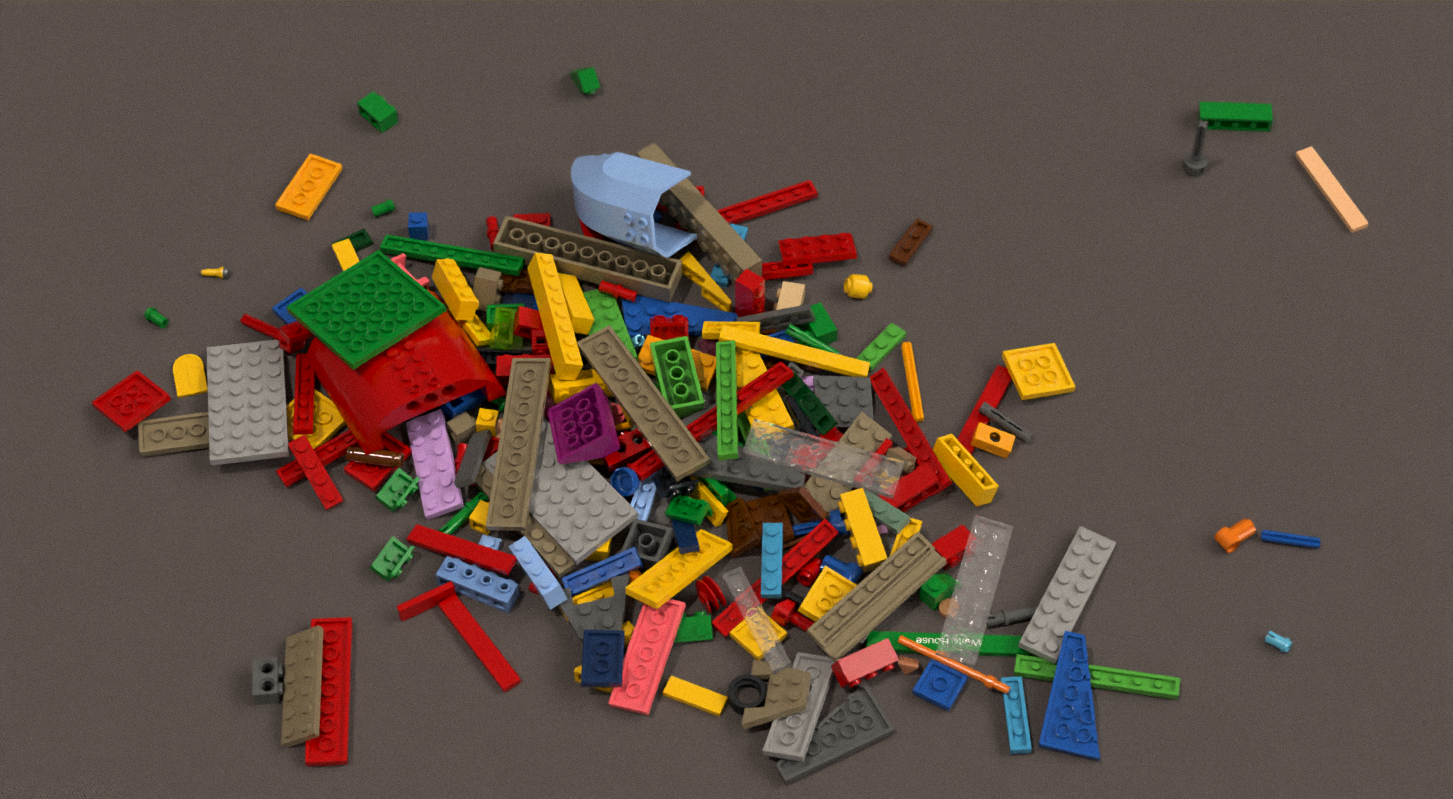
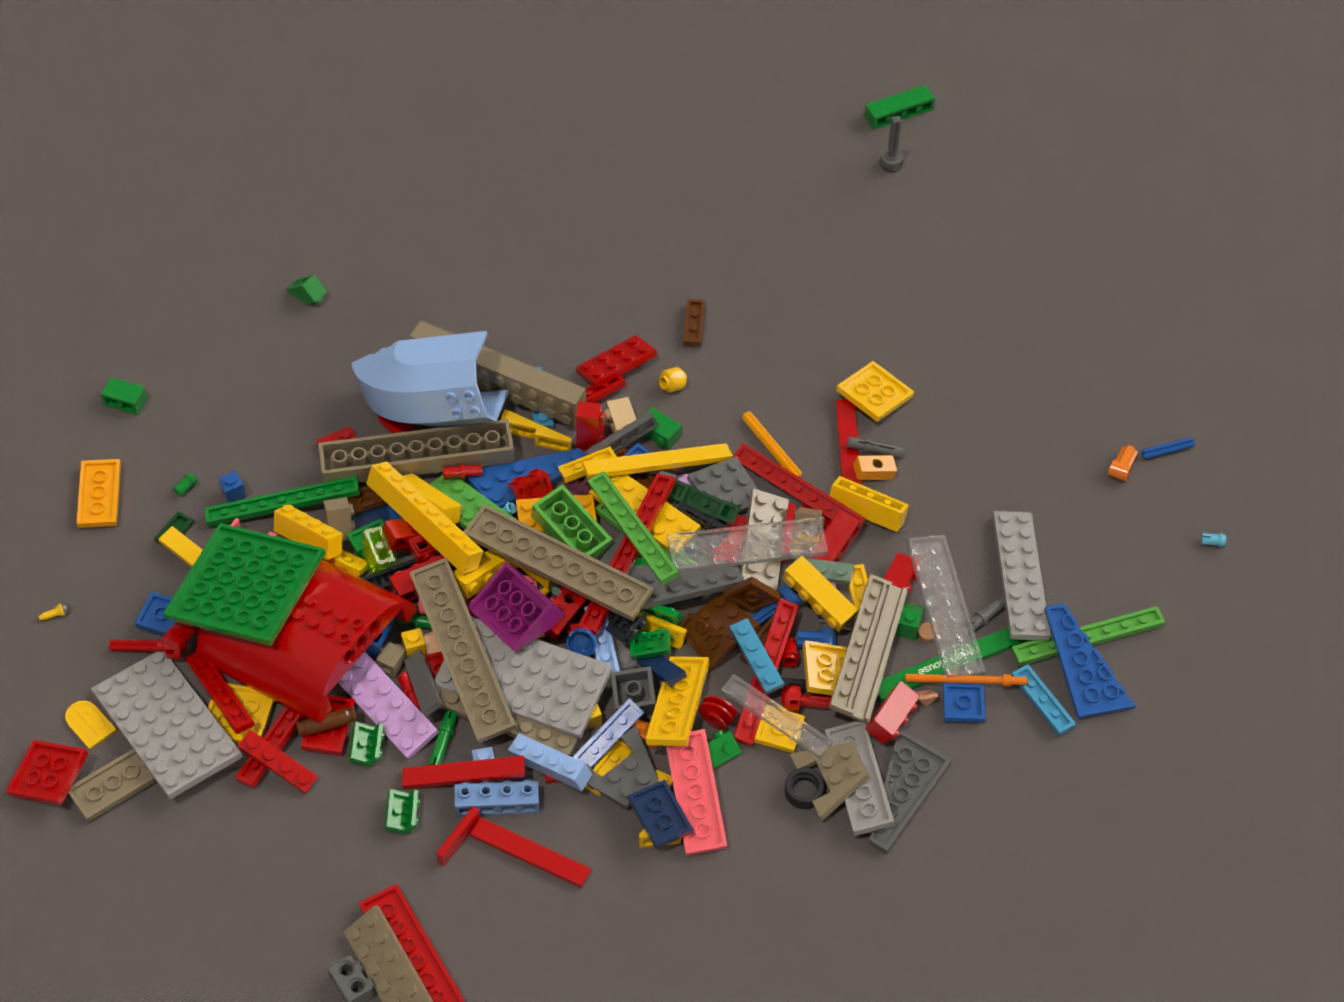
camera: 30 degrees left, 0 degrees up
green pin [144,307,169,329] -> none
yellow brick [469,500,491,536] -> none
red pin [486,216,500,251] -> none
yellow tile [663,676,728,717] -> none
red plate [676,180,818,232] -> none
green pin [784,323,839,354] -> none
bright green plate [856,323,907,371] -> none
light nougat tile [1295,146,1369,233] -> none

